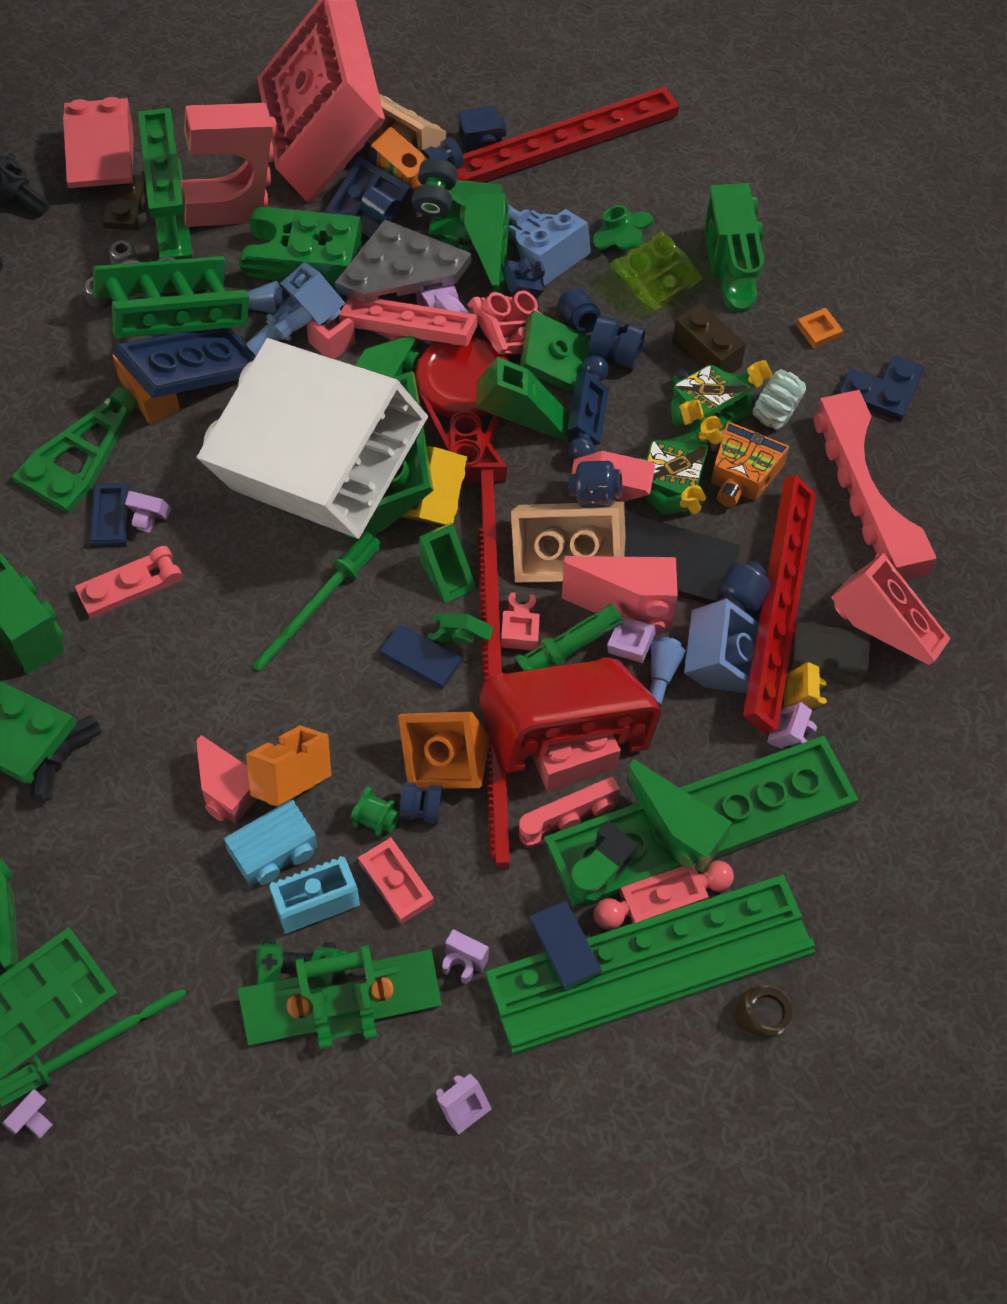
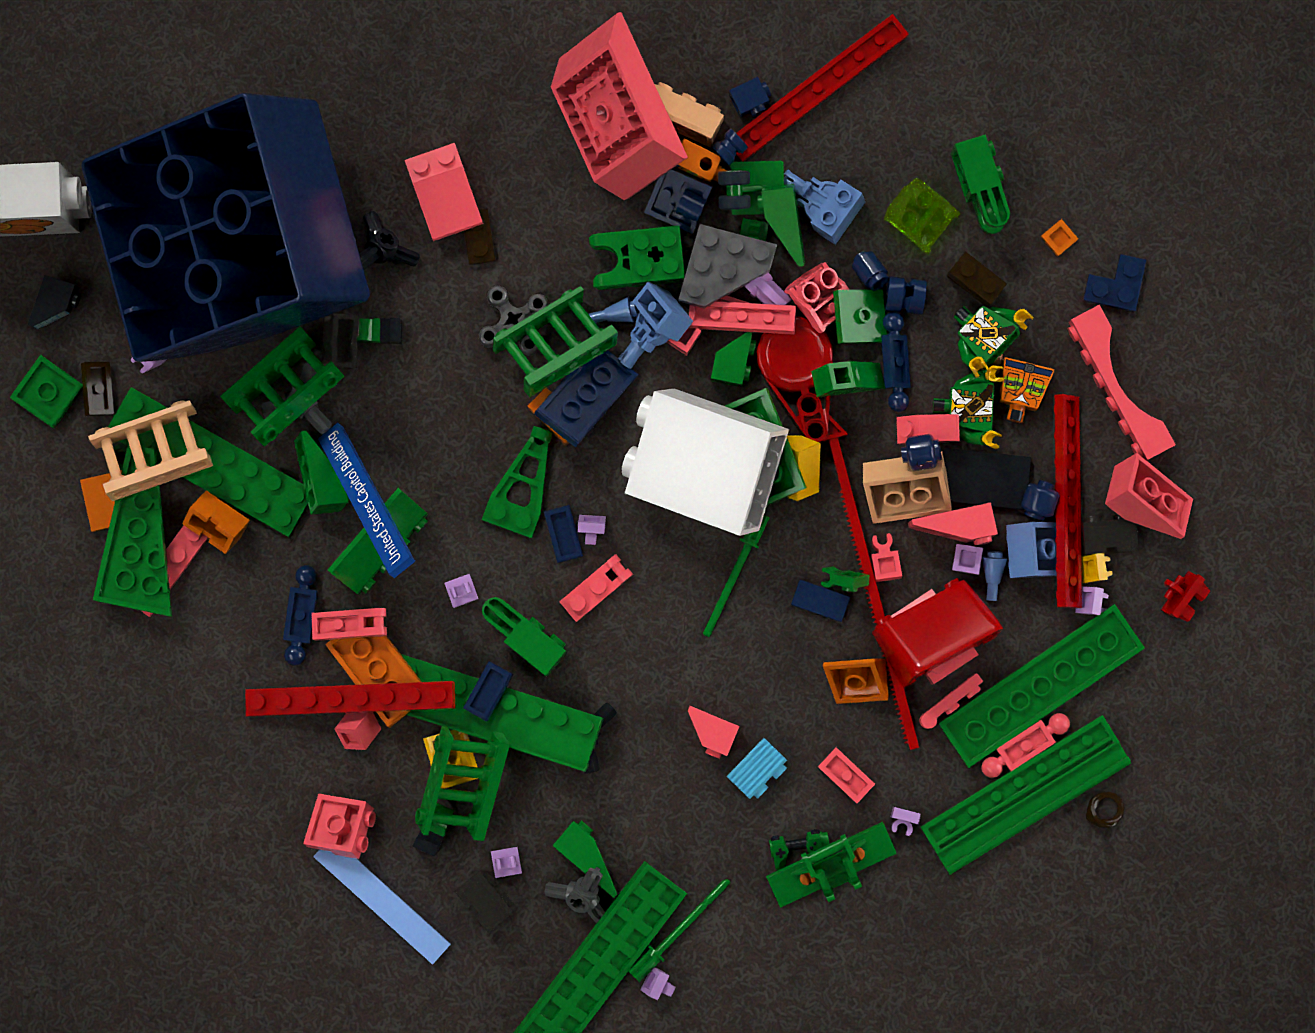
camera: 10 degrees left, 25 degrees up
green fence [138,108,193,260] -> none
coral arch [181,103,276,227] -> none
orange brick [246,725,332,806] -> none
medium azure brick [269,856,360,934] -> none
green brick [350,786,399,837] -> none
dark blue wheel [399,782,443,824] -> none
green slope [419,523,477,603] -> none
lavender tile [436,1074,492,1135] -> none
dark blue tile [501,258,545,299] -> none
green pin [515,602,624,671] -> none
dark blue tile [530,900,602,991] -> none
leg [570,821,638,902] -> none
green plate [593,205,655,251] -> none
green slope [626,759,732,873] -> none
light aqua gear [753,369,806,430] -> none
none -> red hips [1161,571,1210,622]

